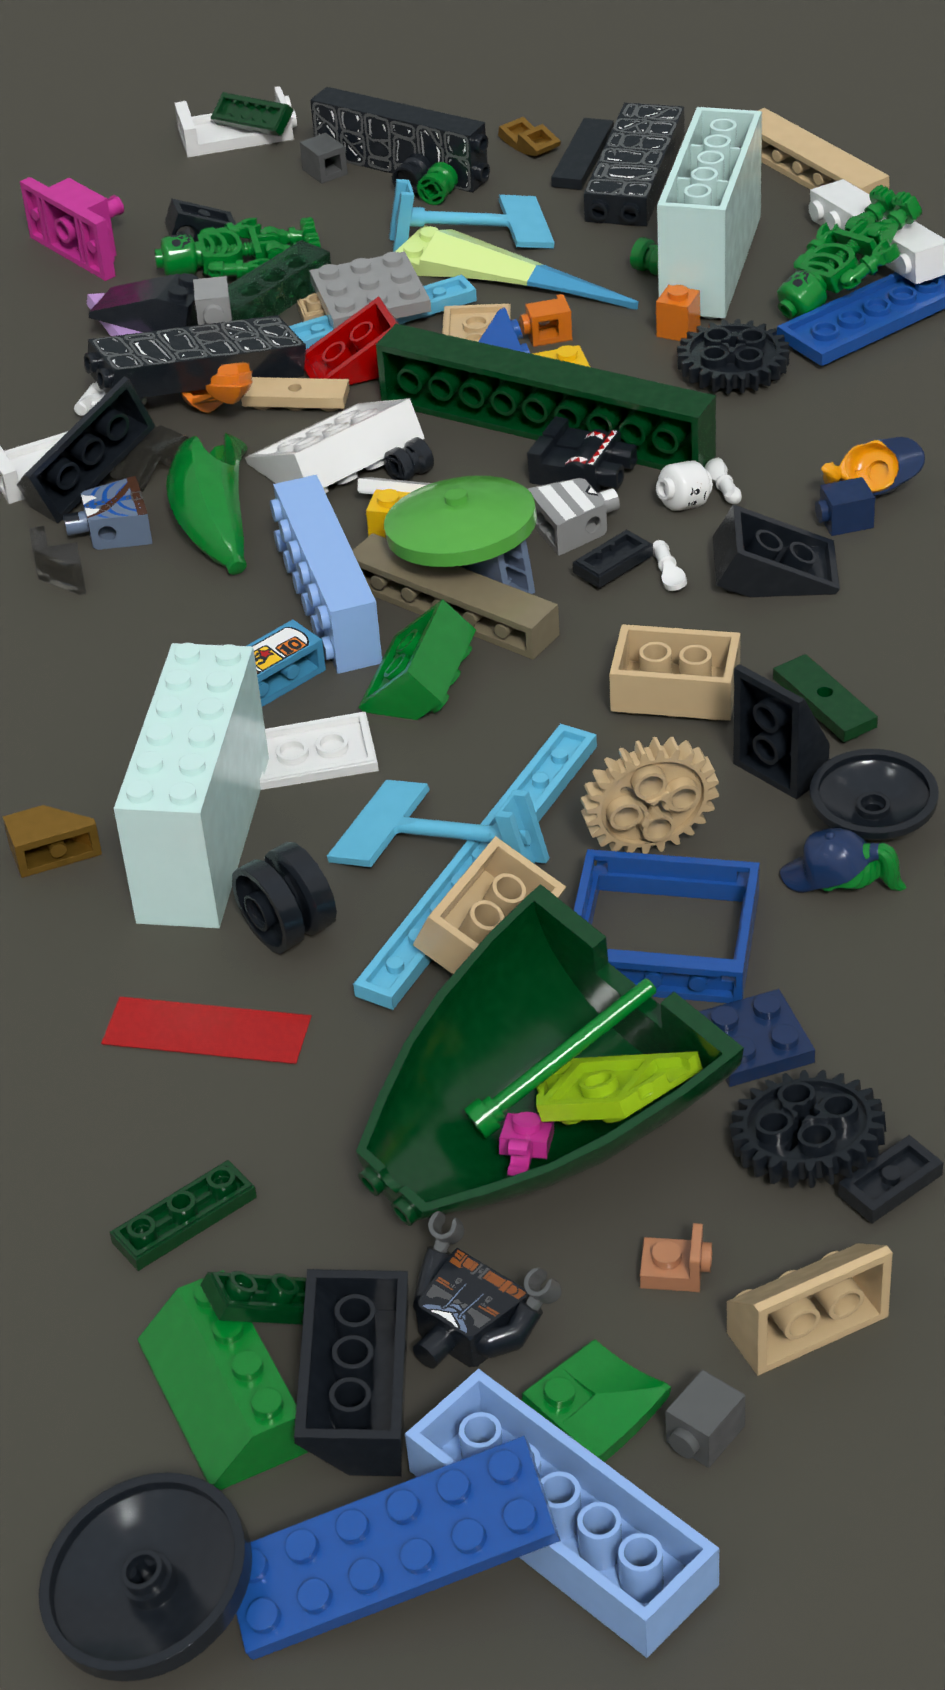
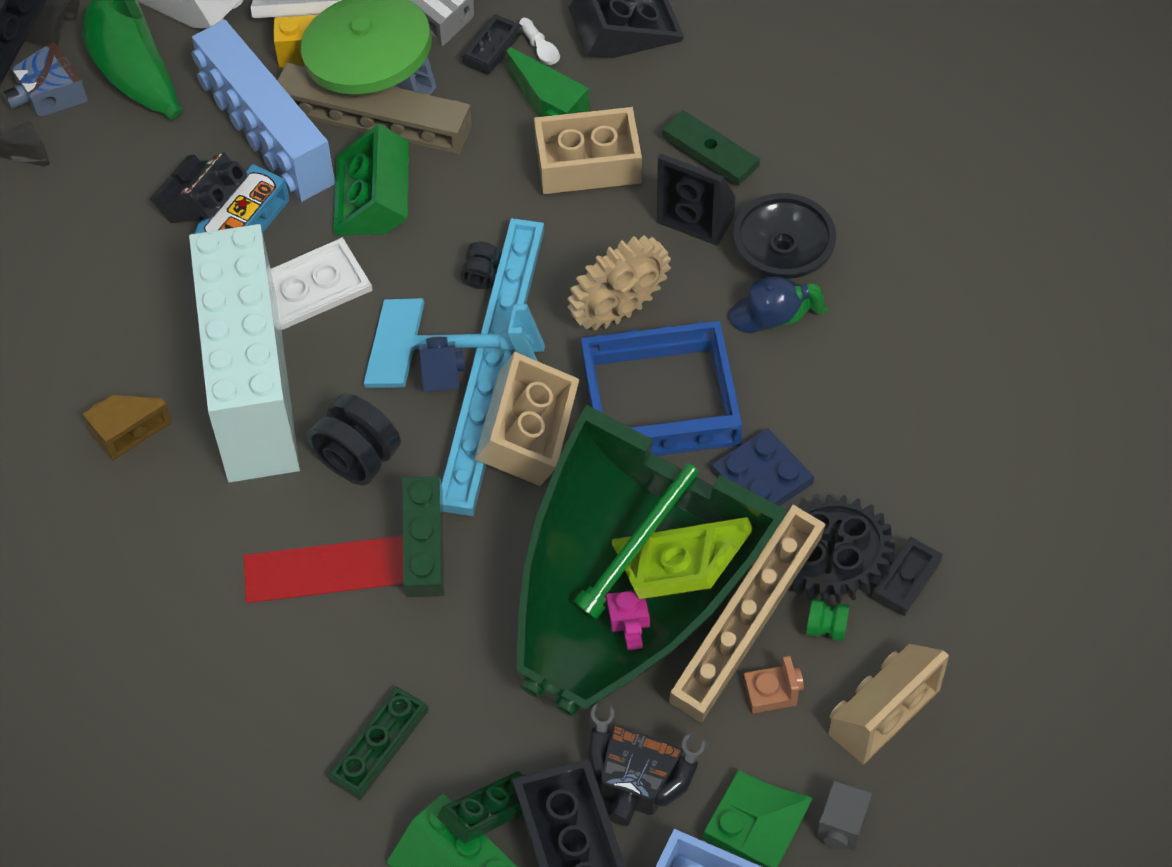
camera: 20 degrees left, 15 degrees up
none -> black hips [150,152,247,223]
none -> dark green brick [402,476,444,597]
none -> dark blue brick [419,337,465,392]
none -> black wheel [460,241,501,289]
none -> green slope [507,47,590,117]
none -> tan brick [669,505,826,724]
none -> green wheel [806,599,850,643]

